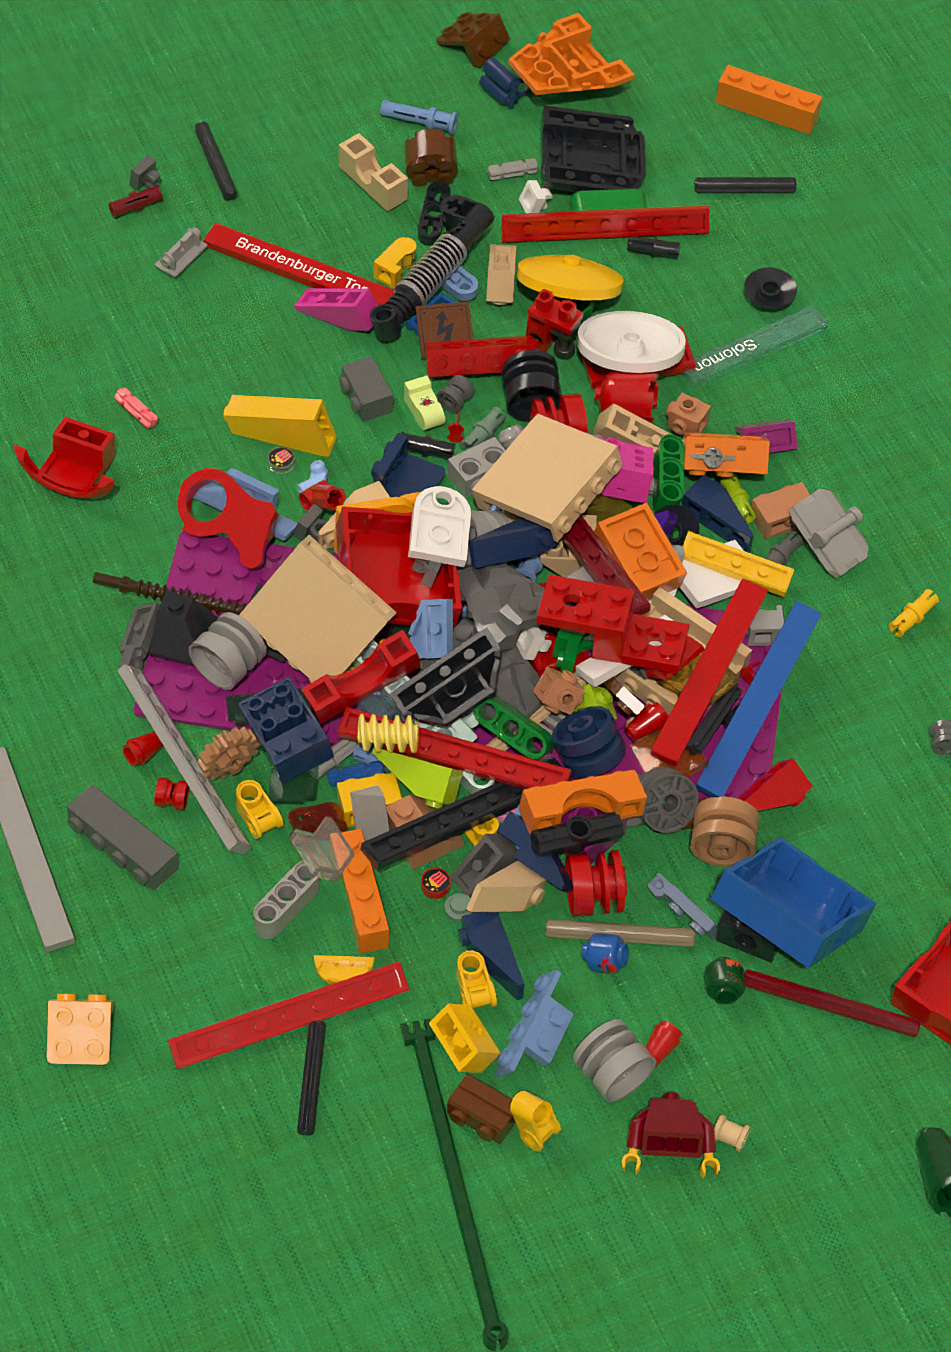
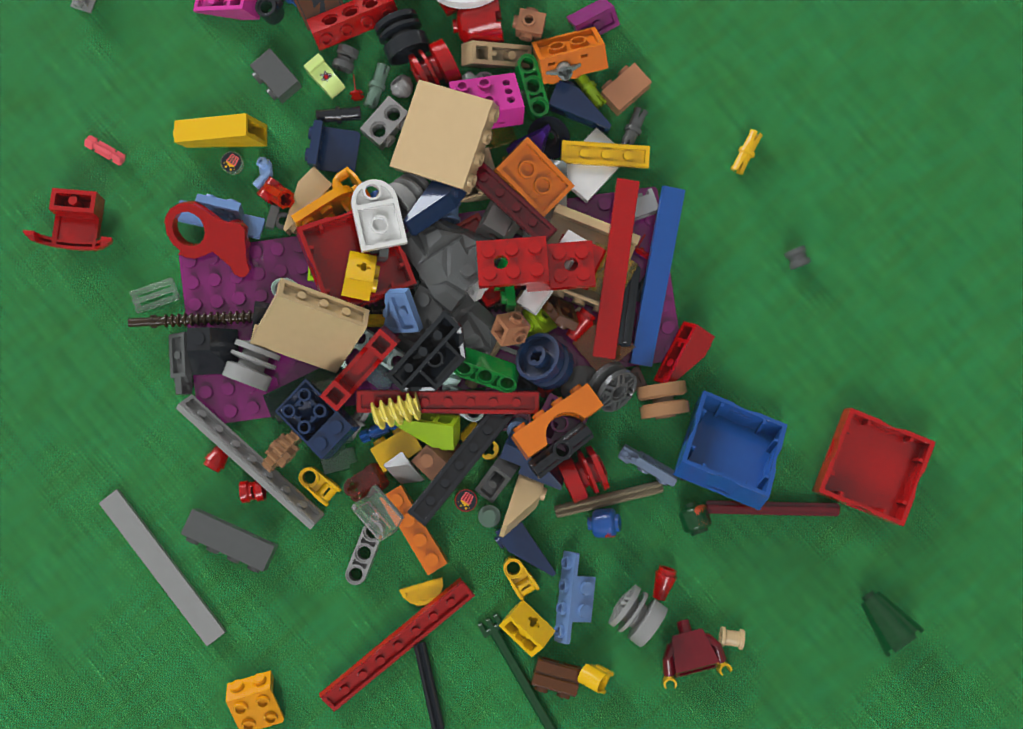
camera: 15 degrees left, 30 degrees up
light grey shield [789,488,869,578] -> none
none -> clear tile [129,277,180,313]
none -> yellow brick [341,250,380,301]

